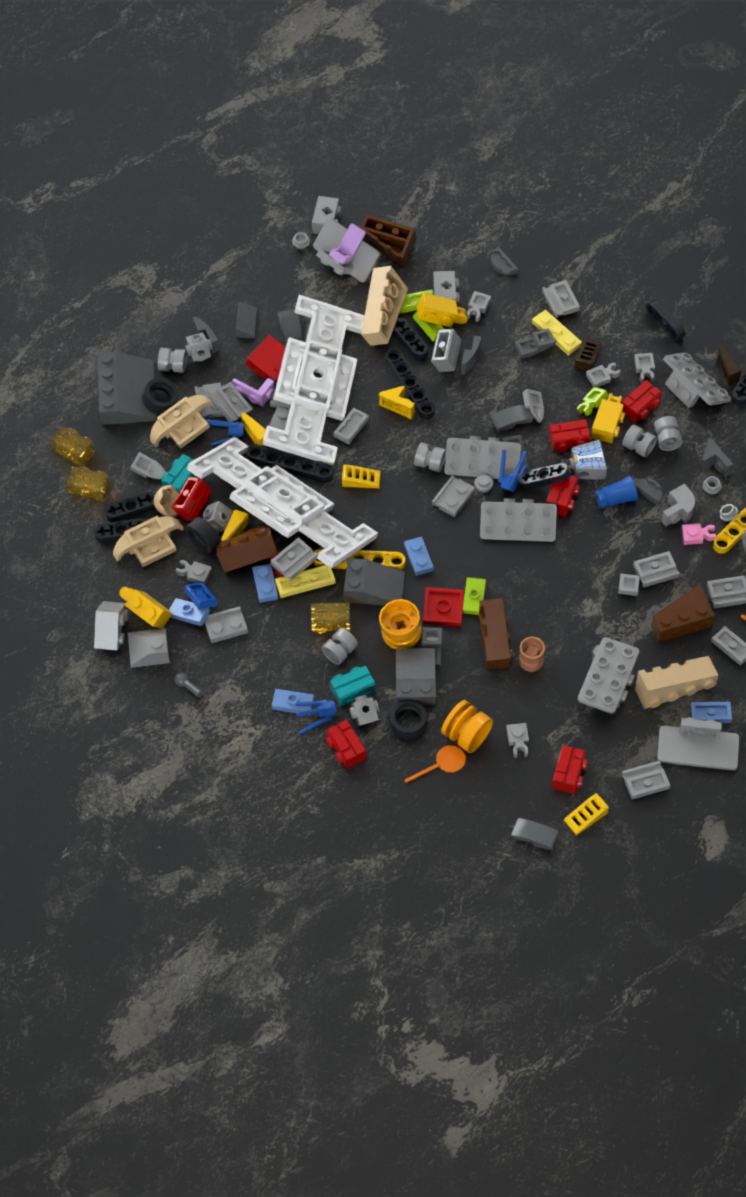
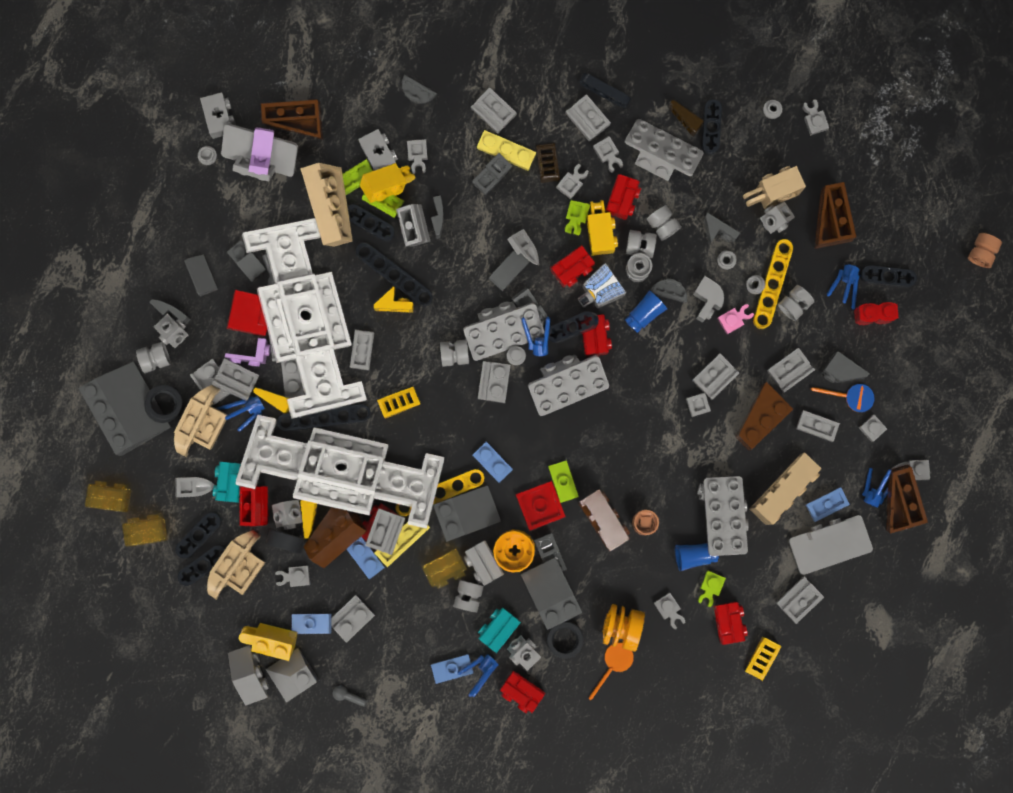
camera: 30 degrees left, 25 degrees up
tan hair [154,485,179,517] -> none
blue plate [185,582,217,609] -> none
dark grey slope [511,818,559,850] -> none
none -> light grey brick [464,541,504,586]
none -> light grey plate [565,94,611,142]
none -> light grey wheel [625,253,652,282]
none -> blue plant [675,543,719,572]
none -> lime plate [698,571,726,607]

